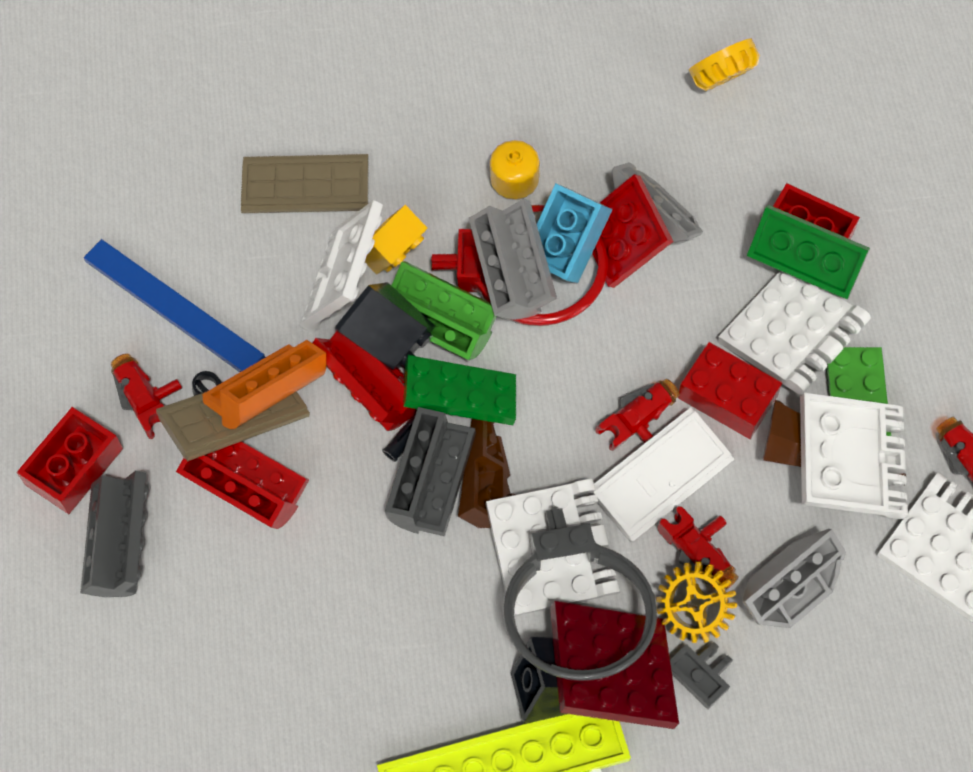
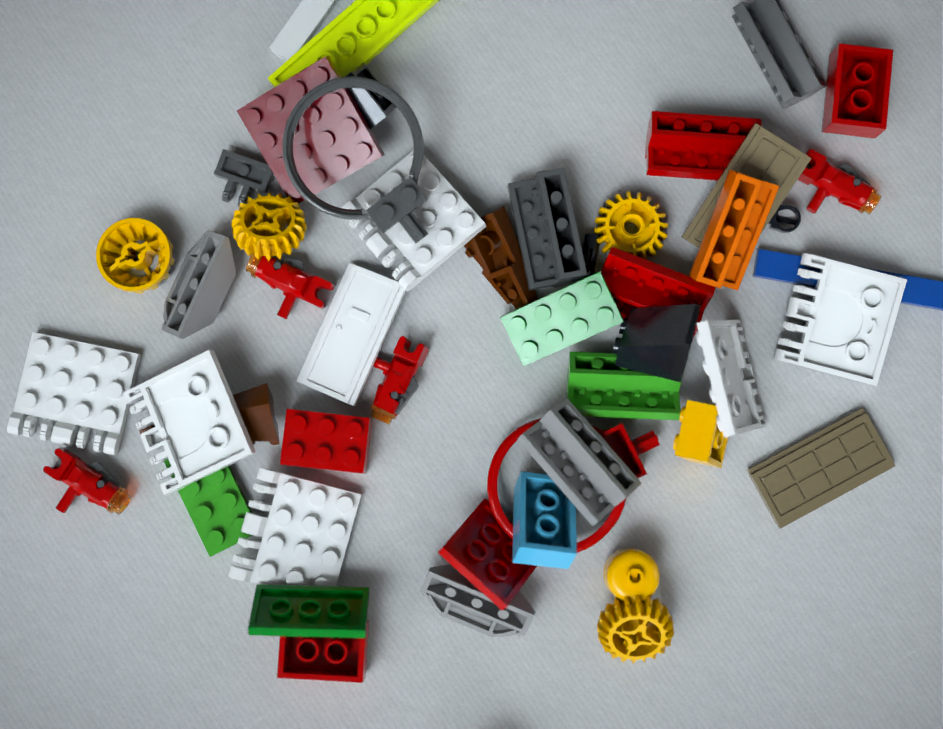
camera: 155 degrees right, 20 degrees up
none -> yellow gear [96,218,175,294]
none -> yellow gear [594,191,668,260]
none -> yellow gear [597,596,674,664]
none -> white hinge [773,253,907,386]

